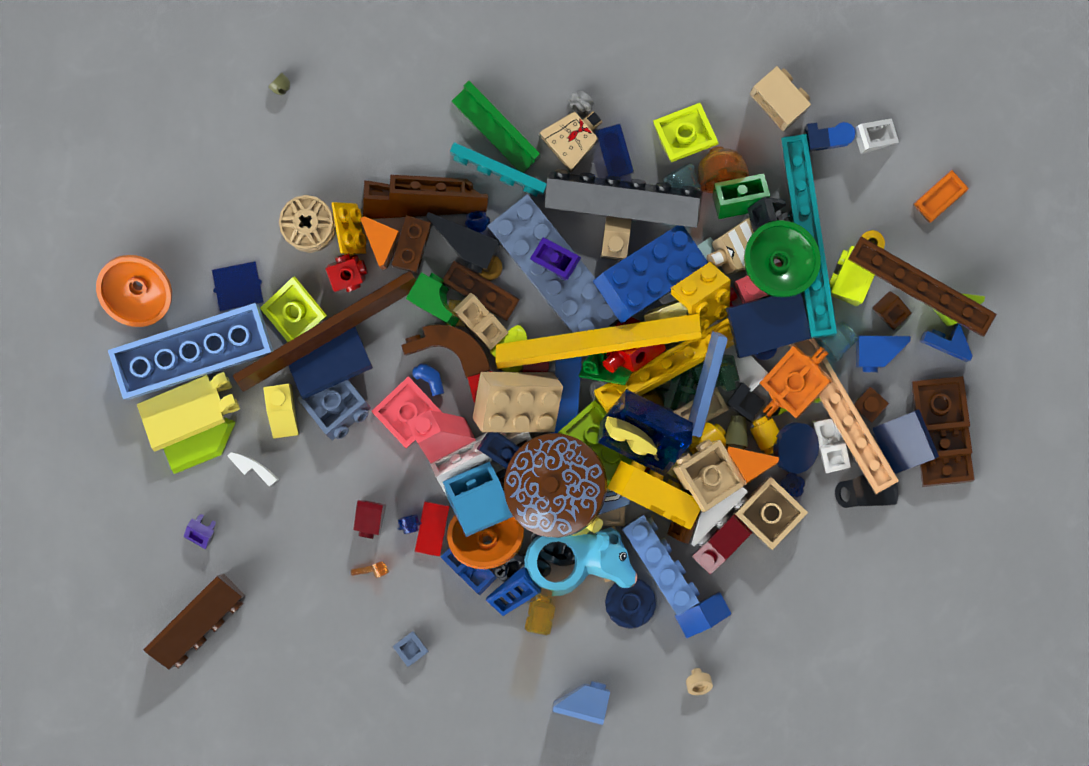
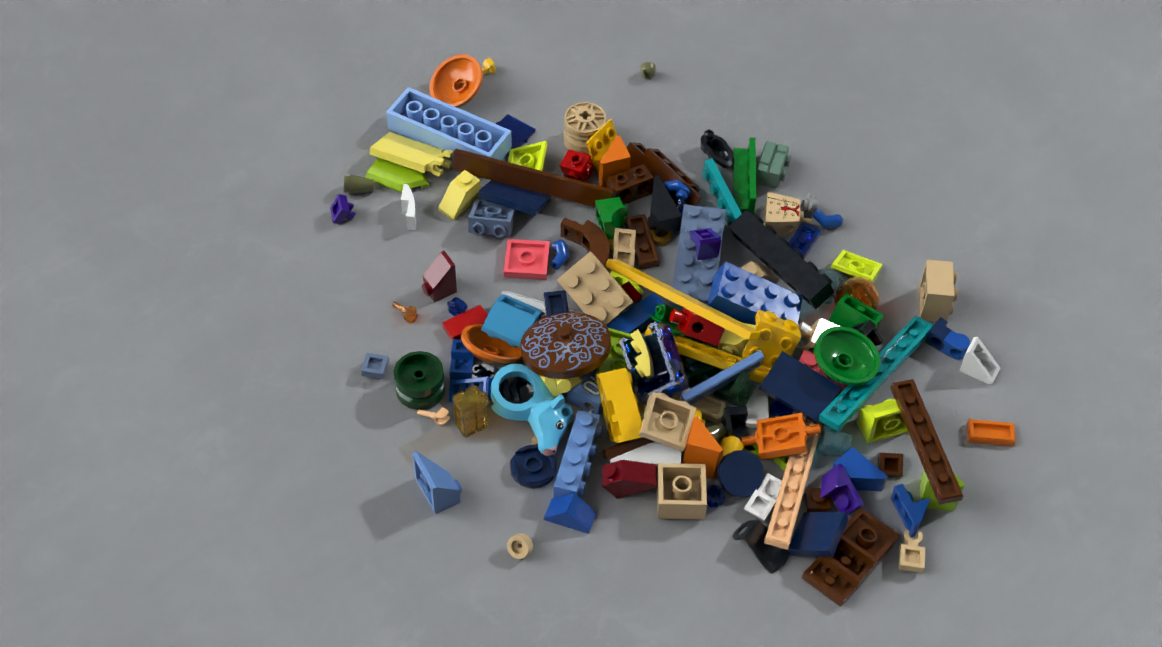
camera: 45 degrees right, 35 degrees down
reddish brown slope [143,574,245,670] -> none
coral slope [407,410,476,463] -> none
none -> olive cone [344,174,374,195]
none -> dark green wheel [393,351,445,410]
none -> light nougat hand [417,408,450,426]
none -> yellow hand [482,58,496,75]
none -> blue arm [663,180,690,201]
none -> black arm [700,130,734,169]
none -> sand green brick [756,141,791,188]
none -> blue arm [812,209,843,229]
none -> dark purple slope [820,464,864,516]
none -> tan plate [898,530,925,573]

